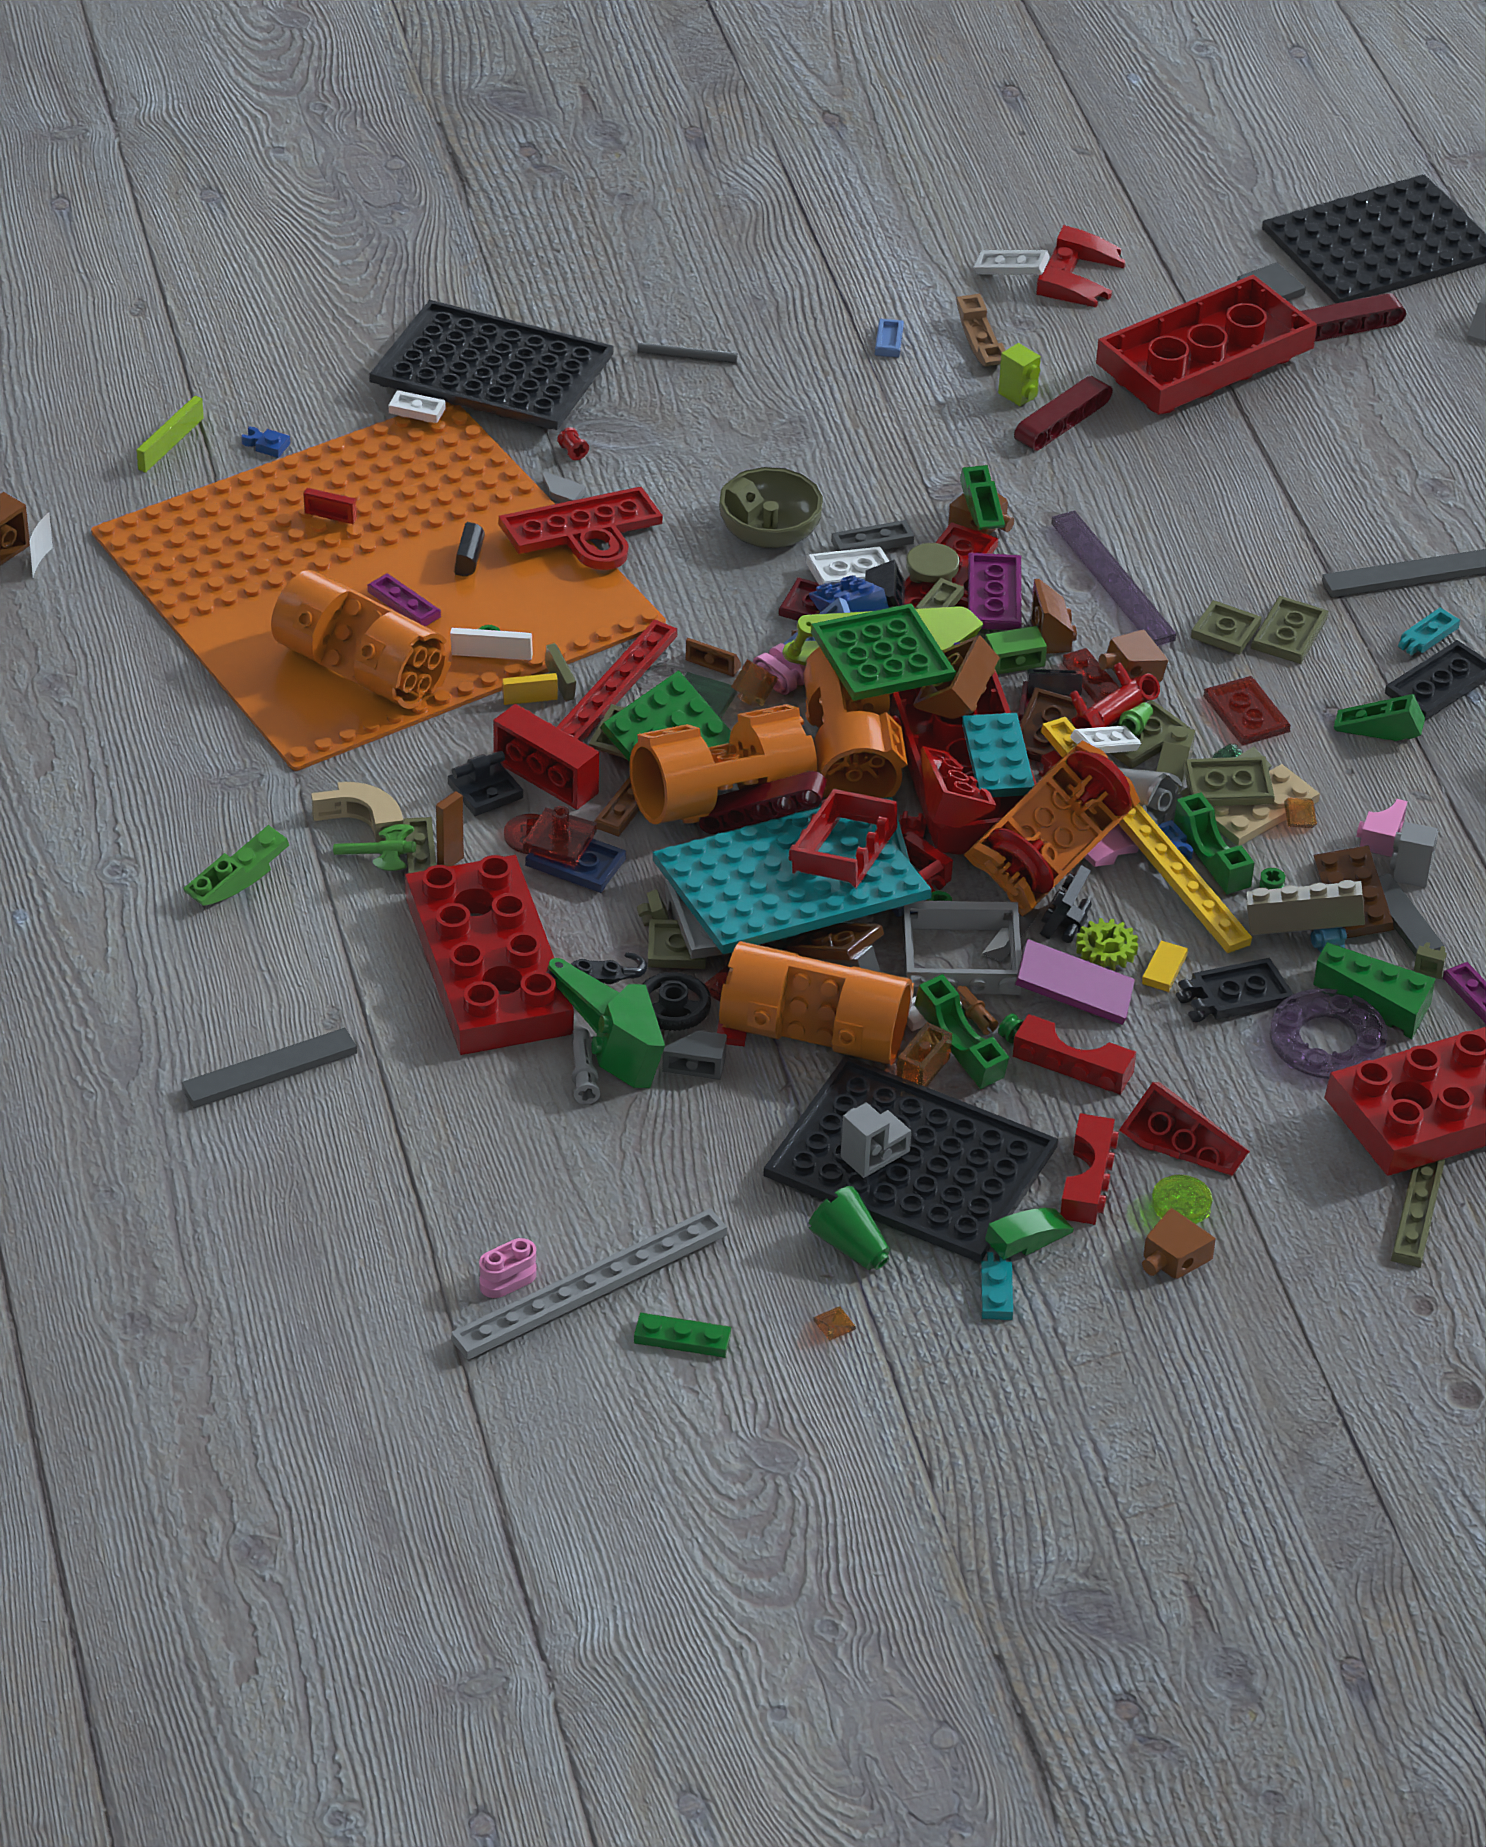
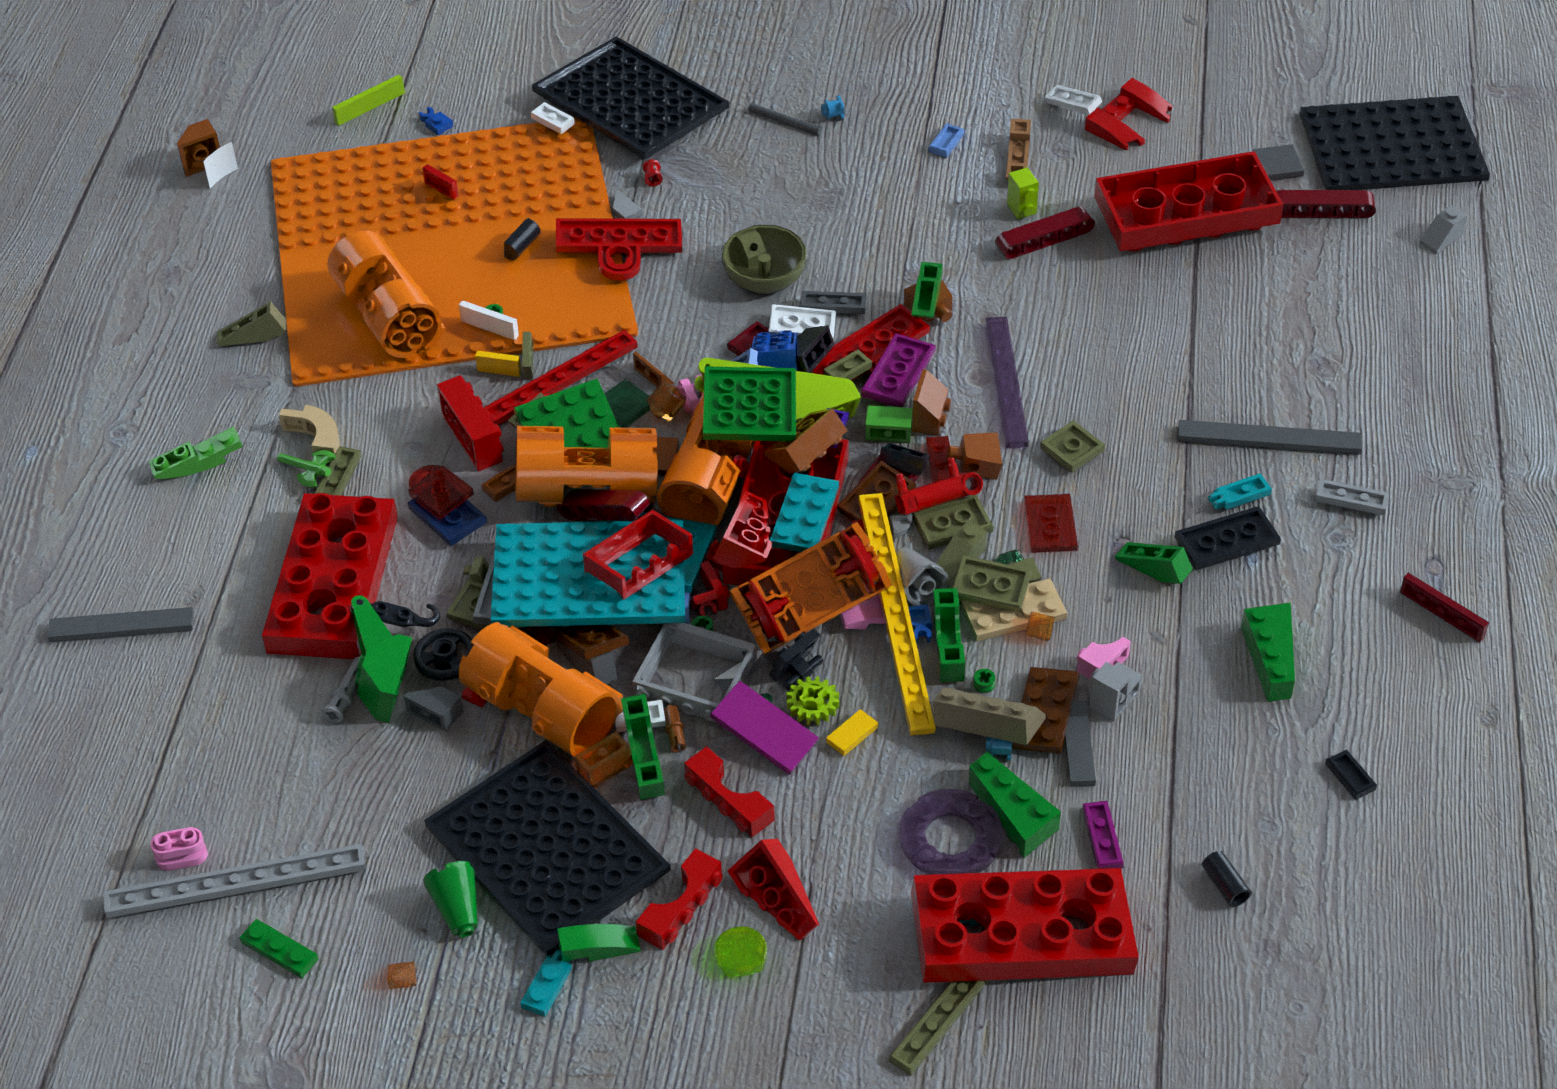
camera: 25 degrees right, 5 degrees up
magenta tile [367,573,441,626] -> none
dark orange tile [436,791,464,866] -> none
black plate [448,750,523,817] -> none
light grey brick [841,1102,911,1178] -> none
olive tile [906,543,959,583] -> none
green bush [998,1013,1024,1043] -> none
white tile [1070,726,1142,753] -> none
bright green cone [1119,702,1153,735] -> none
dark orange torso [1142,1208,1216,1279] -> none
black tile [1176,957,1295,1023] -> none
olive tile [1251,596,1329,664] -> none
olive tile [1414,942,1447,979] -> none
none -> olive slope [217,301,286,346]
none -> dark azure brick [821,95,844,120]

